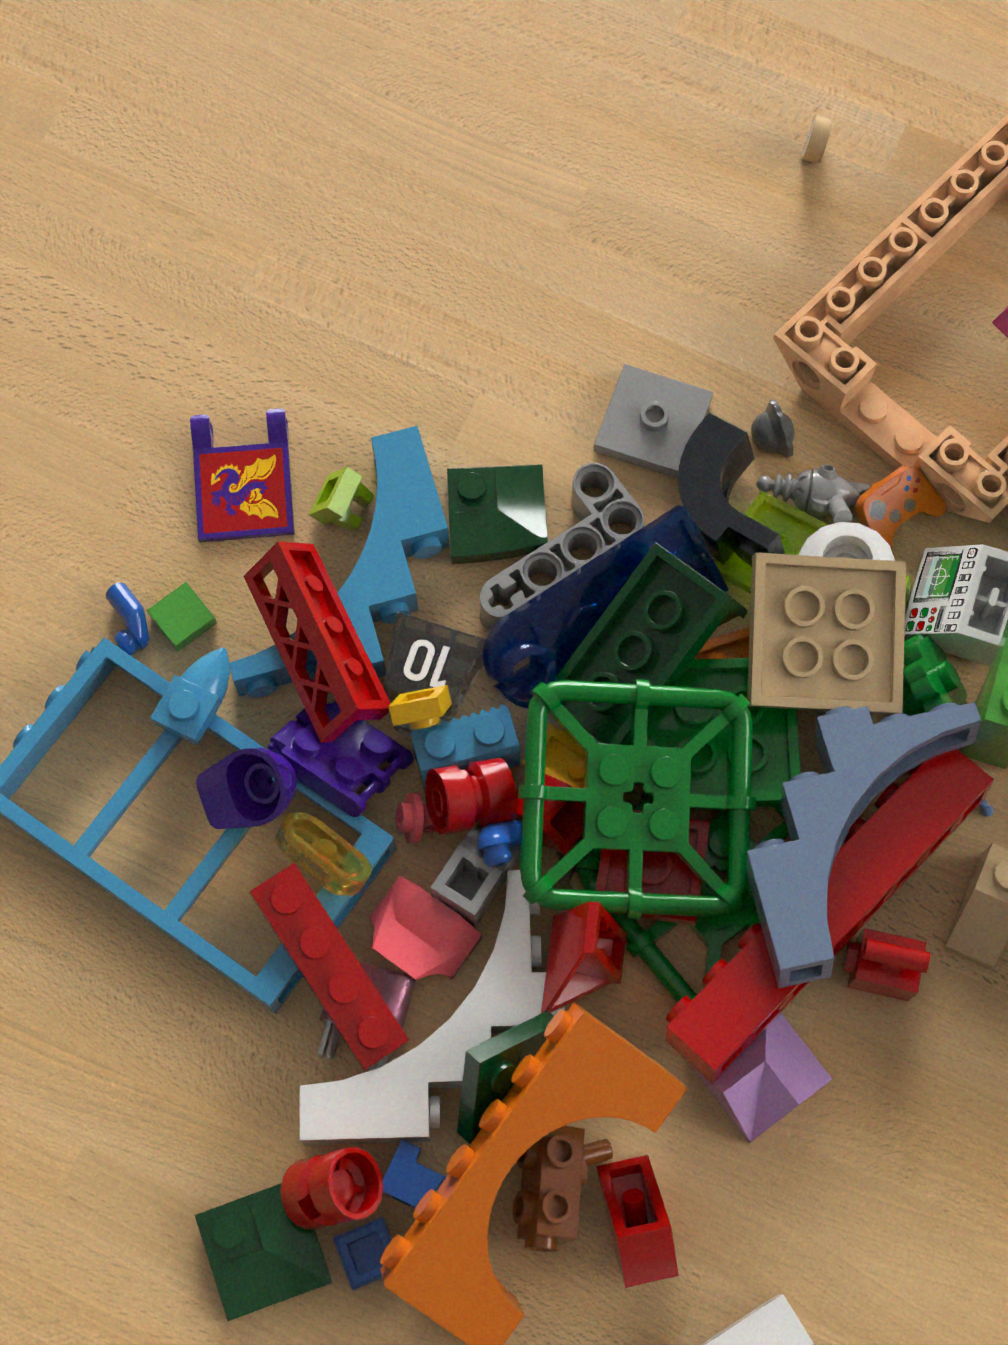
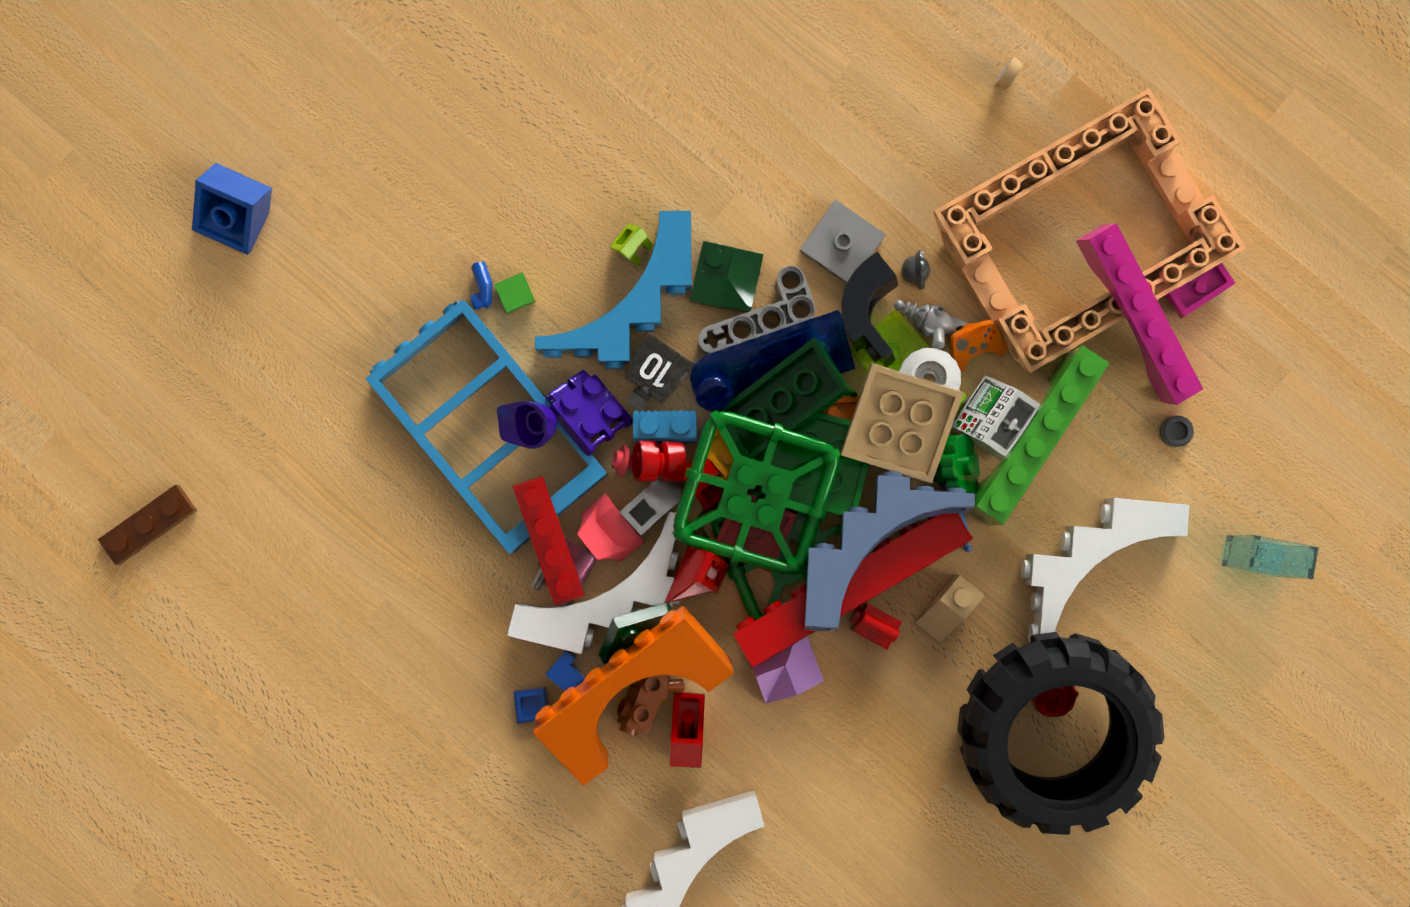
camera: 10 degrees right, 15 degrees up
dark azure plate [150,648,230,745] -> none
flag [190,408,295,543] -> none
dark green plate [194,1183,333,1321] -> none
red fence [243,541,391,743] -> none
clear yellow plate [275,812,372,896] -> none
red wheel [280,1147,383,1230] -> none
yellow plate [388,685,452,729] -> none
blue arm [478,820,522,867] -> none

